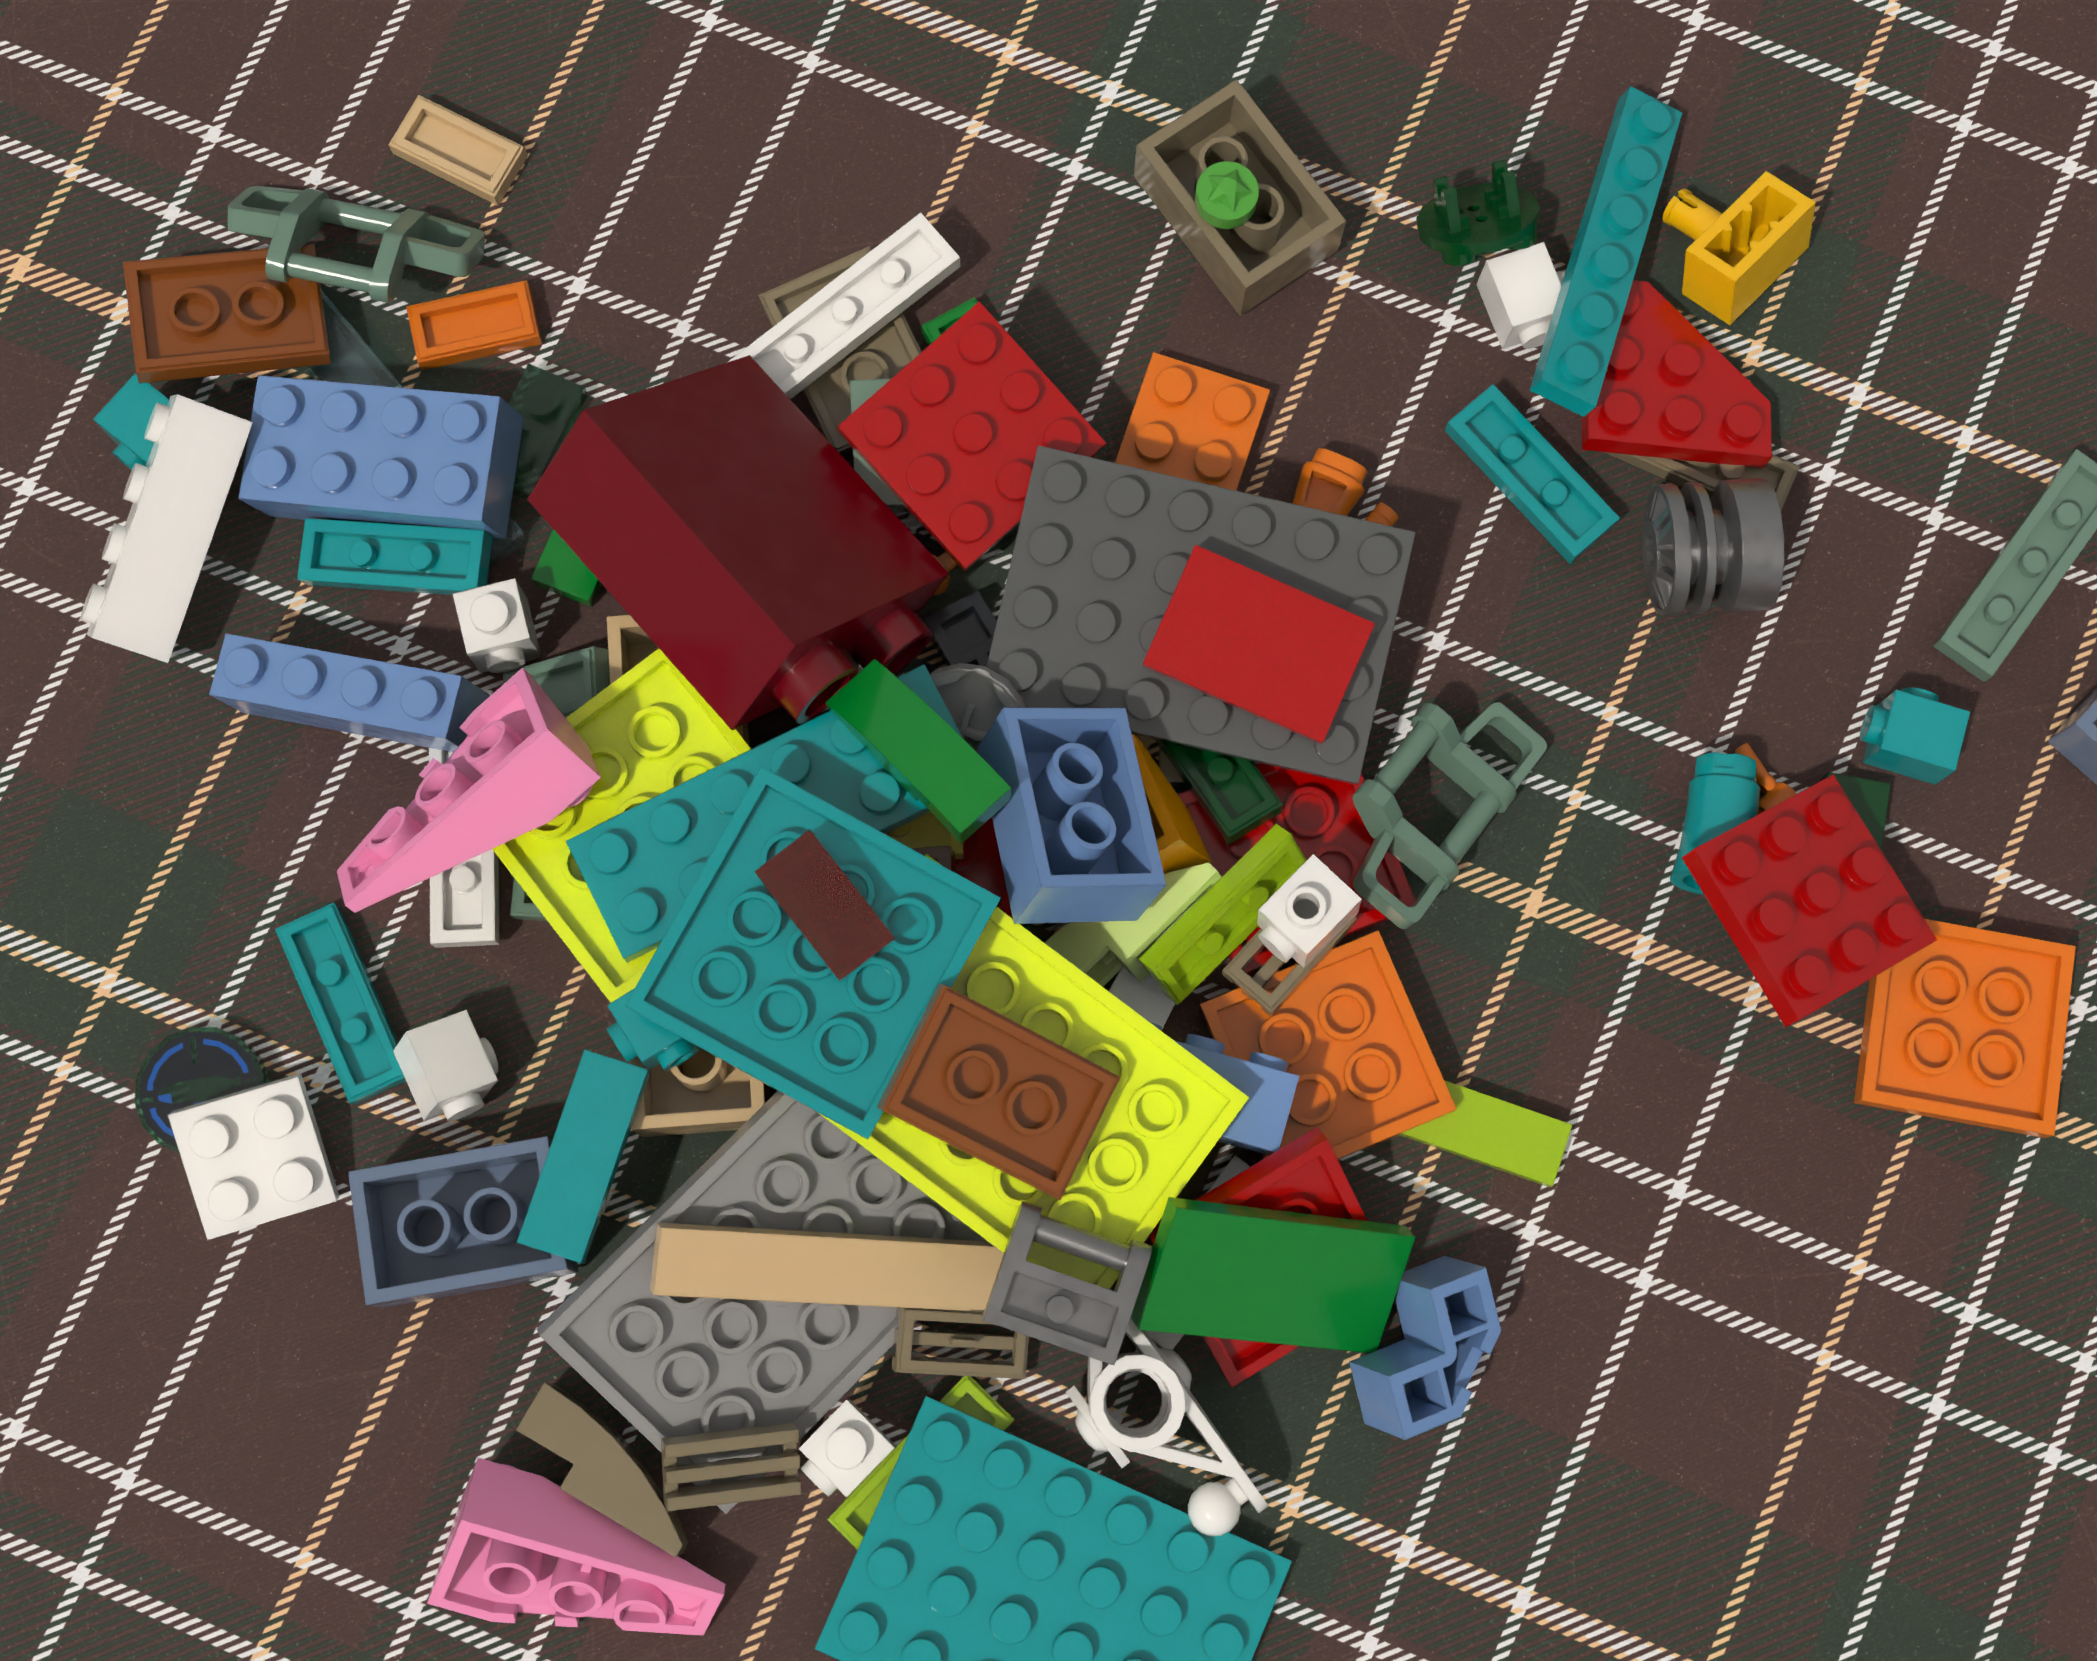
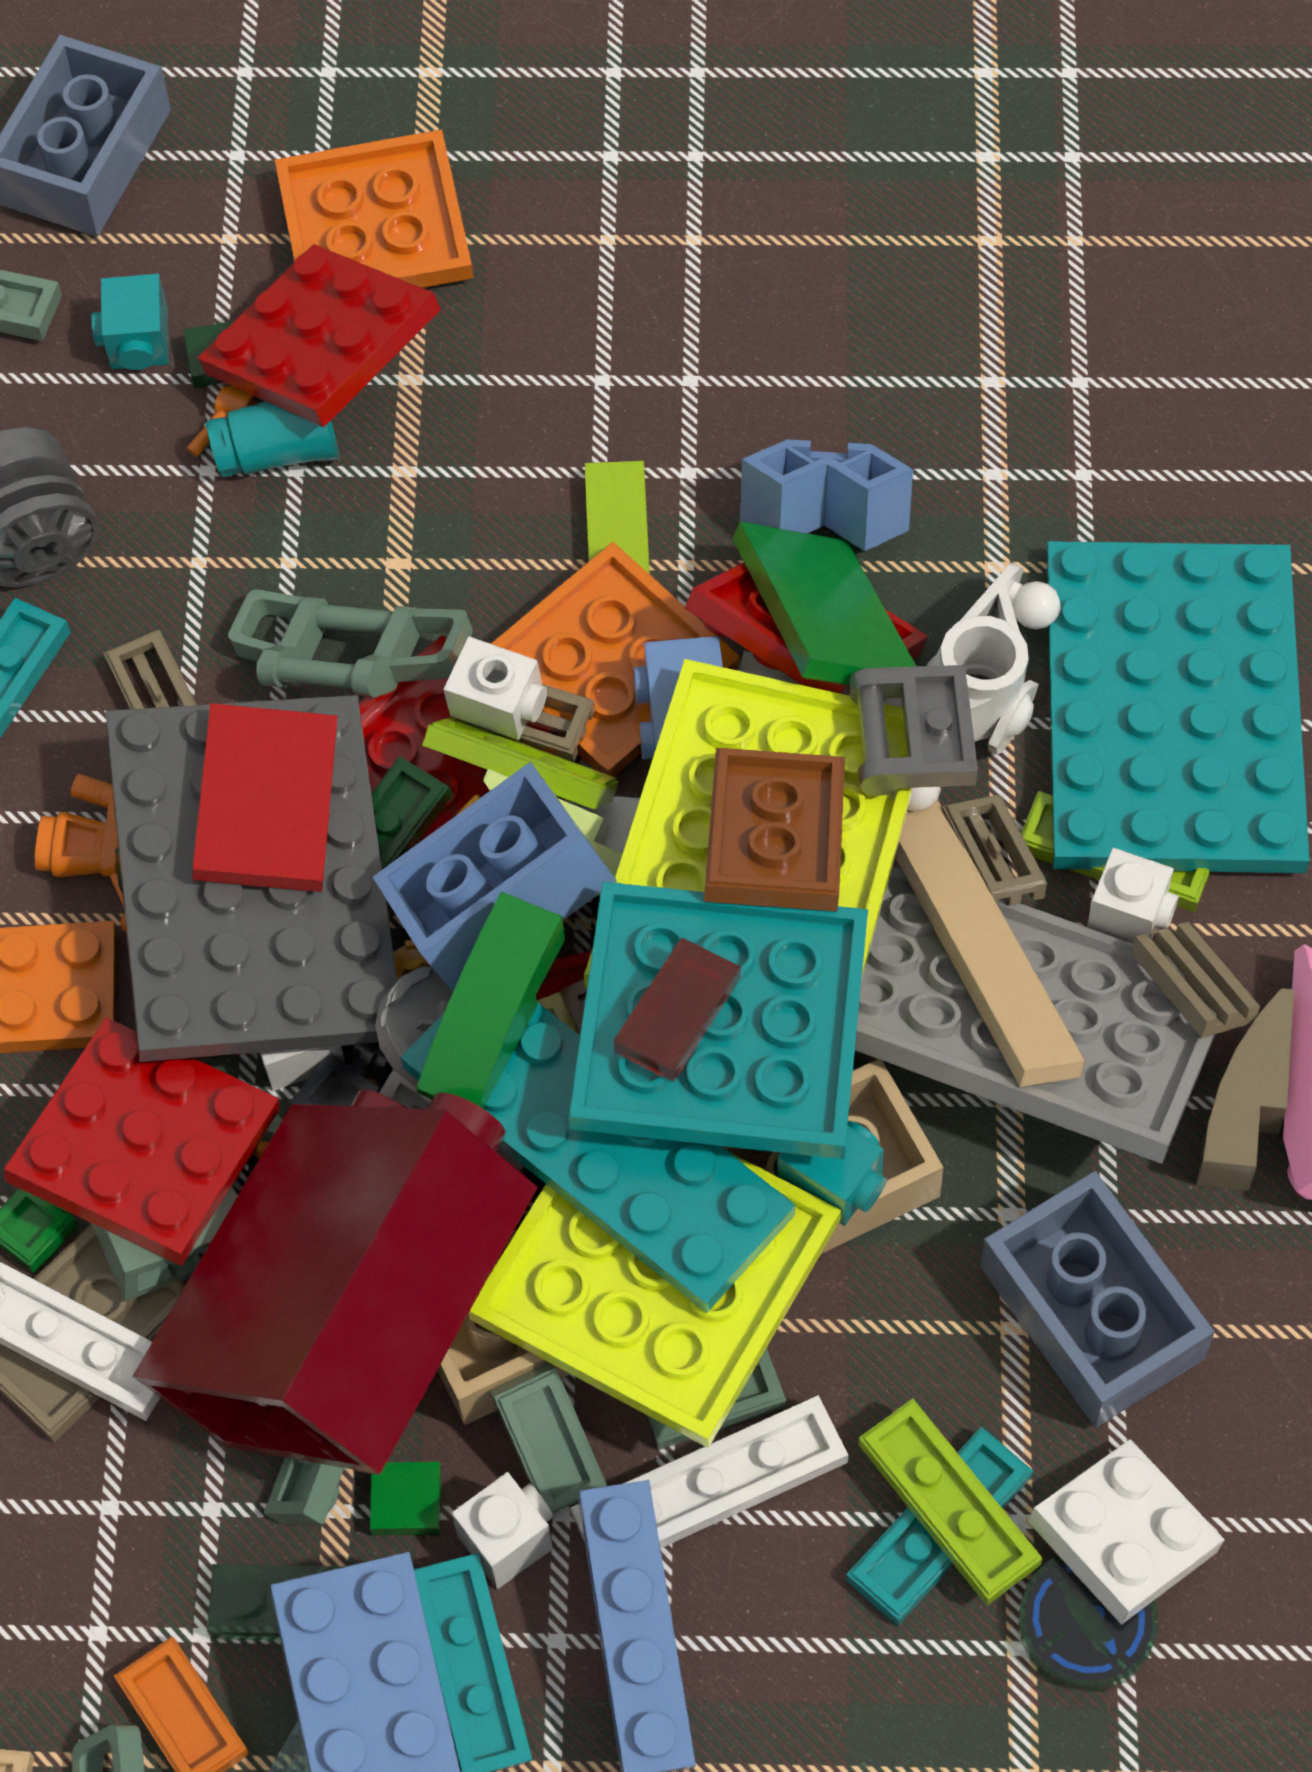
camera: 105 degrees left, 15 degrees down
bright pink wedge [337,668,601,913] -> none
white brick [393,1010,498,1121] -> none
teal tile [517,1049,651,1264] -> none
none -> dark tan tile [104,629,196,709]
none -> lime tile [858,1398,1043,1606]

